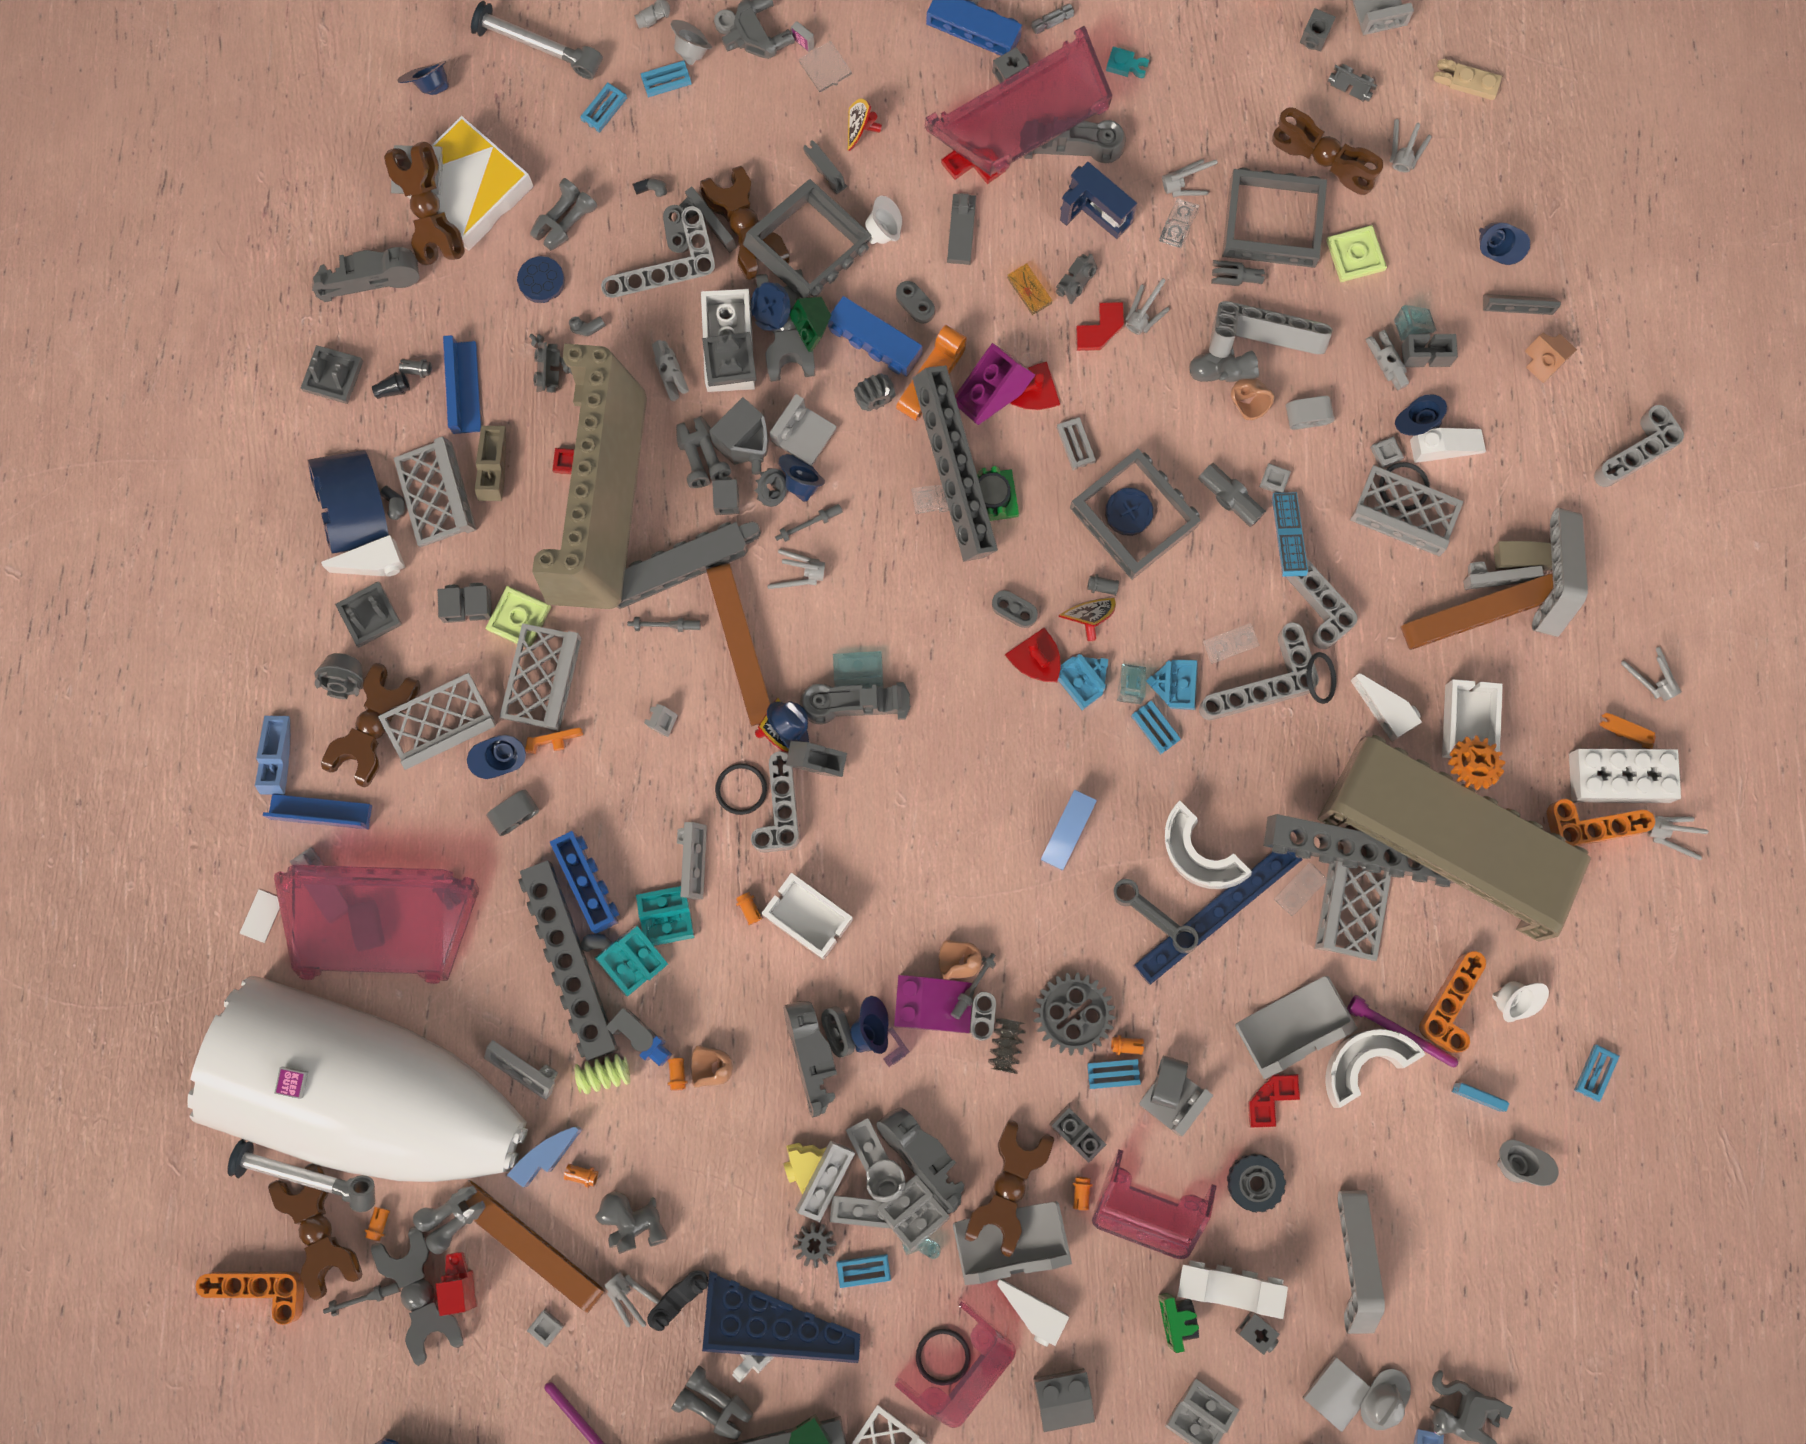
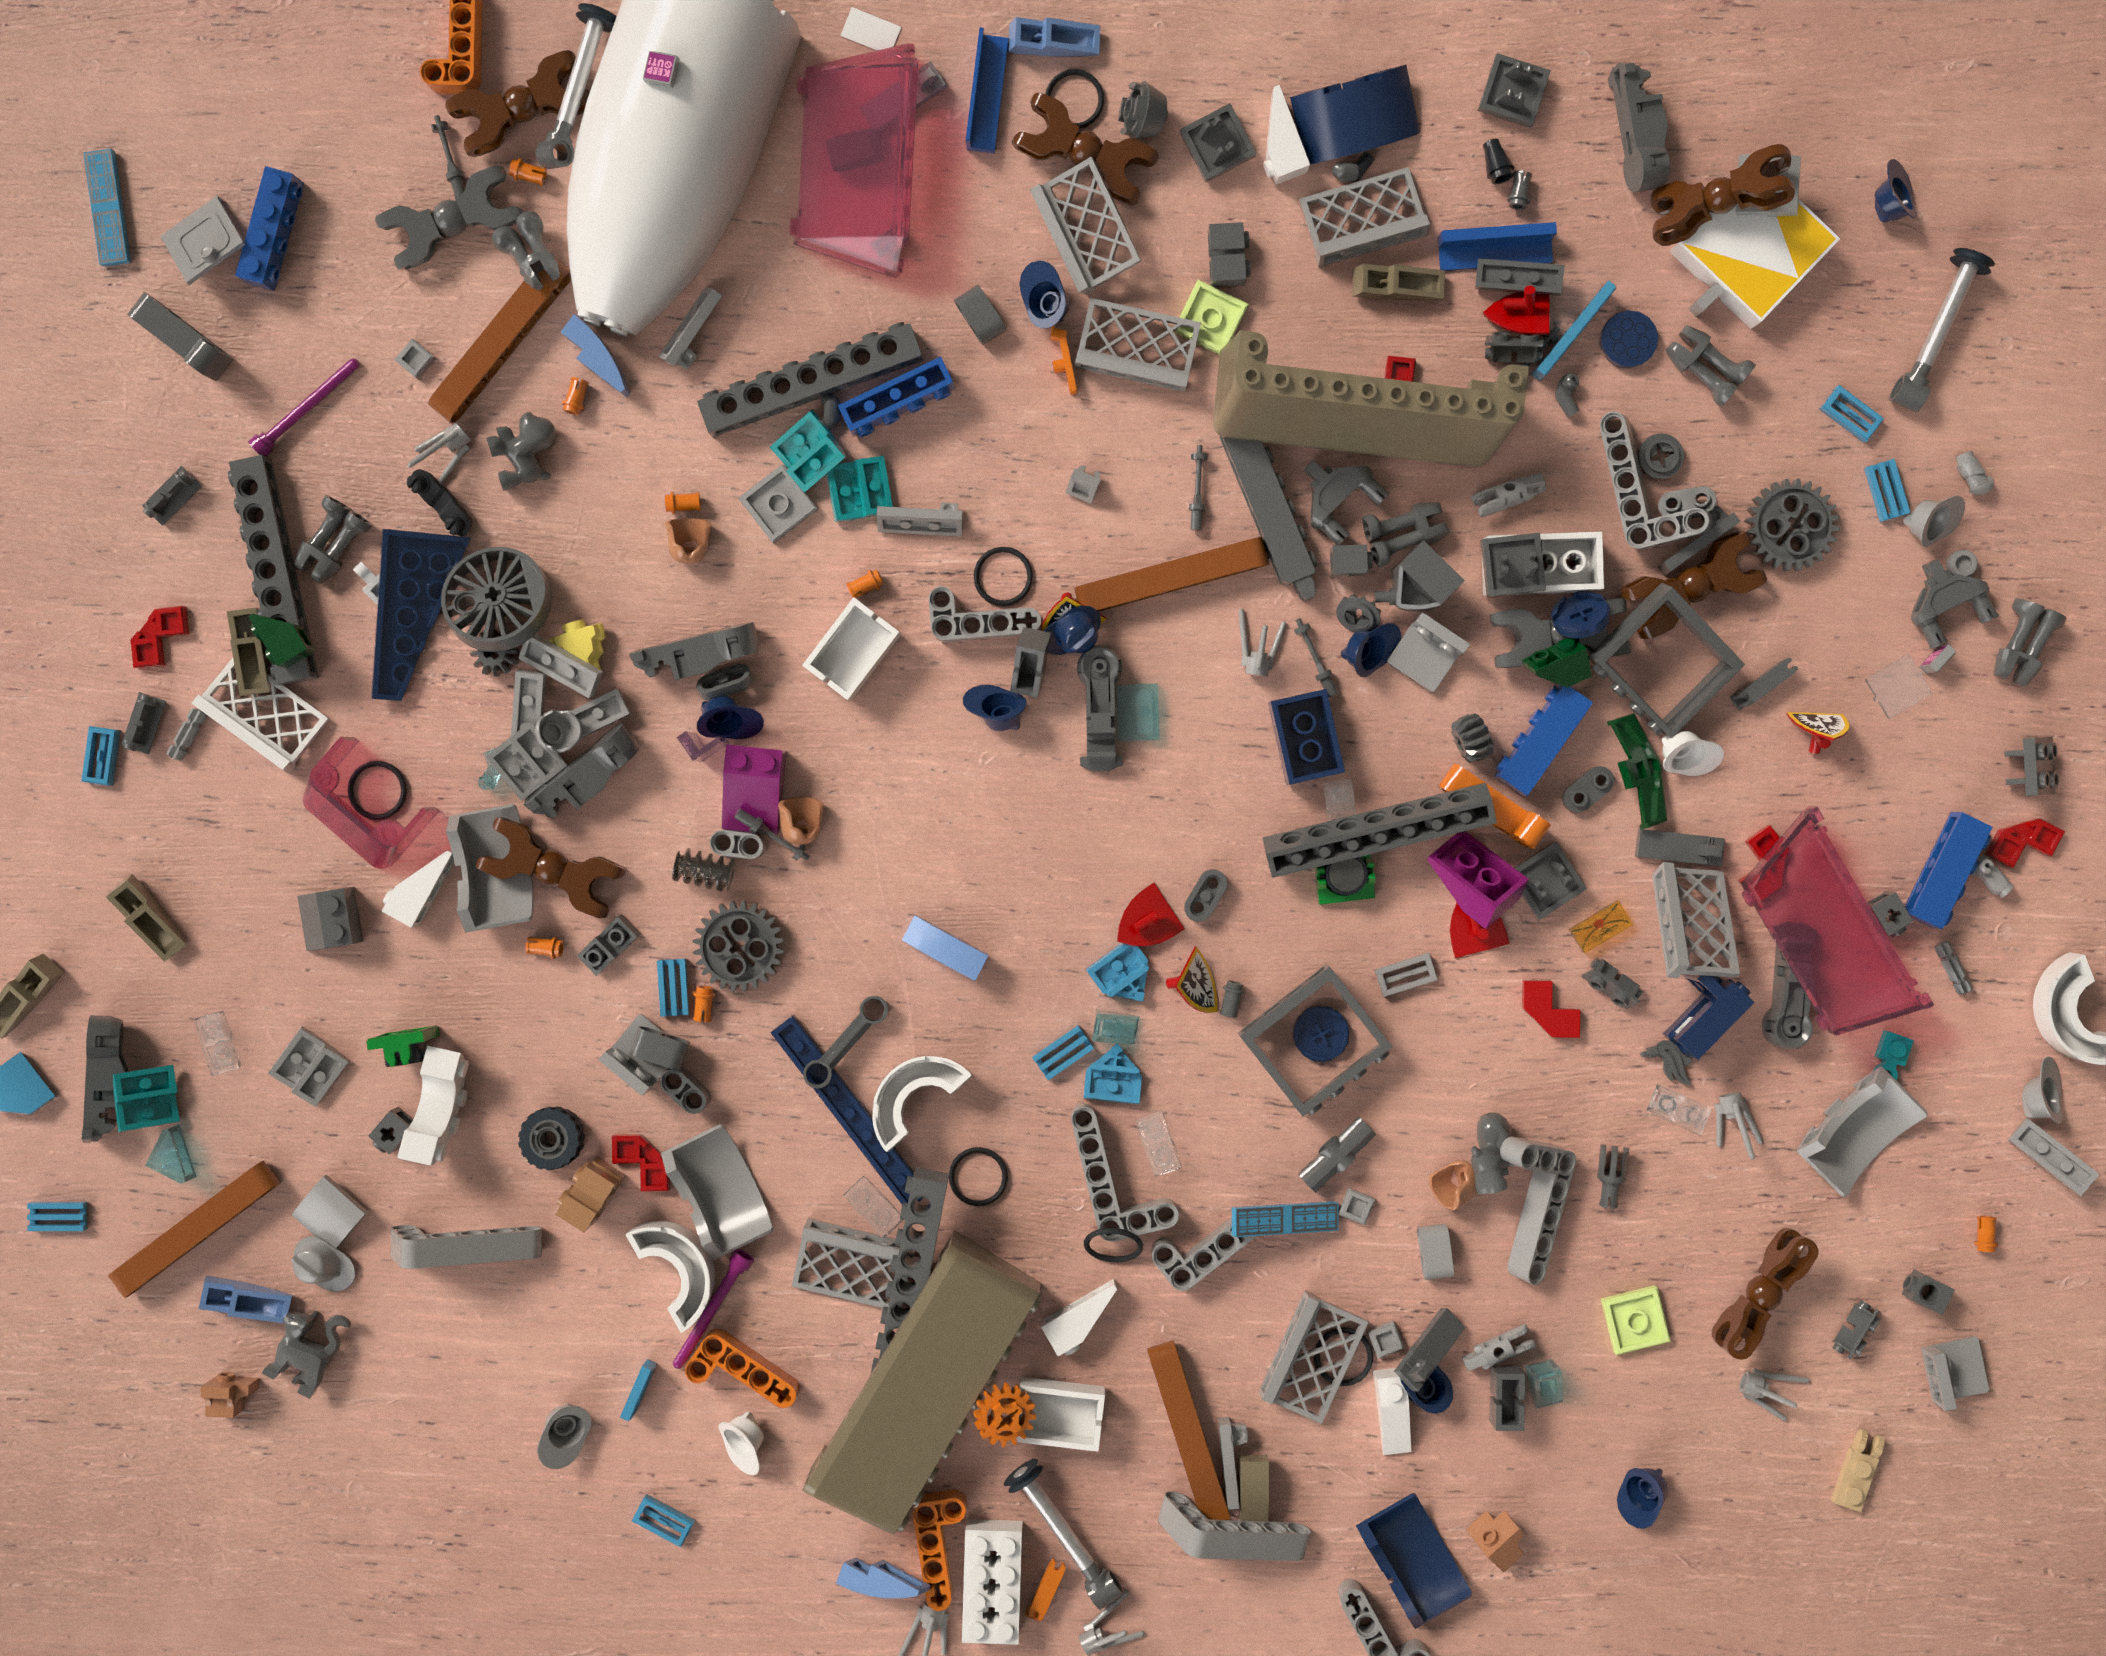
camera: 85 degrees right, 10 degrees up
red hinge [436,1252,477,1316] -> none
yellowish green piece [574,1054,631,1094] -> none
dark grey hips [606,1008,673,1066] -> none
arm [632,178,667,197] -> none
dark azure tile [836,1254,891,1288] -> none
clear pink windscreen [1092,1149,1217,1259] -> none
light grey plant [1125,278,1170,335] -> none
dark grey window [1222,168,1327,268] -> none
dark grey slope [1483,294,1561,315] -> none
none -> dark grey piece [441,547,552,652]
none -> medium nougat brick [555,1157,626,1233]
none -> dark grey beam [660,1067,711,1114]
none -> light grey tile [738,464,818,544]
none -> medium blue slope [836,1557,931,1598]
none -> black tyre [949,1147,1008,1206]
none -> dark blue piece [963,685,1027,731]
none -> piece [1004,1459,1124,1610]
none -> black tyre [1045,69,1104,129]
none -> dark blue brick [1268,689,1345,785]
none -> dark grey connector [1304,460,1390,545]
none -> dark blue panel [1356,1493,1472,1629]
none -> dark grey hinge [1394,1308,1465,1391]
none -> dark grey hinge [1475,258,1565,296]
none -> red shield [1482,285,1550,335]
none -> dark grey plate [1514,842,1587,920]
none -> dark azure tile [1531,280,1616,381]
none -> dark green plate [1607,713,1668,830]
none -> dark grey gear [1638,433,1684,479]
none -> dark grey piece [1640,1040,1692,1085]
none -> light grey fence [1652,862,1740,978]
none -> light grey tile [1689,284,1724,316]
none -> dark grey gear [1744,478,1840,571]
none -> light grey panel [1797,1066,1928,1197]

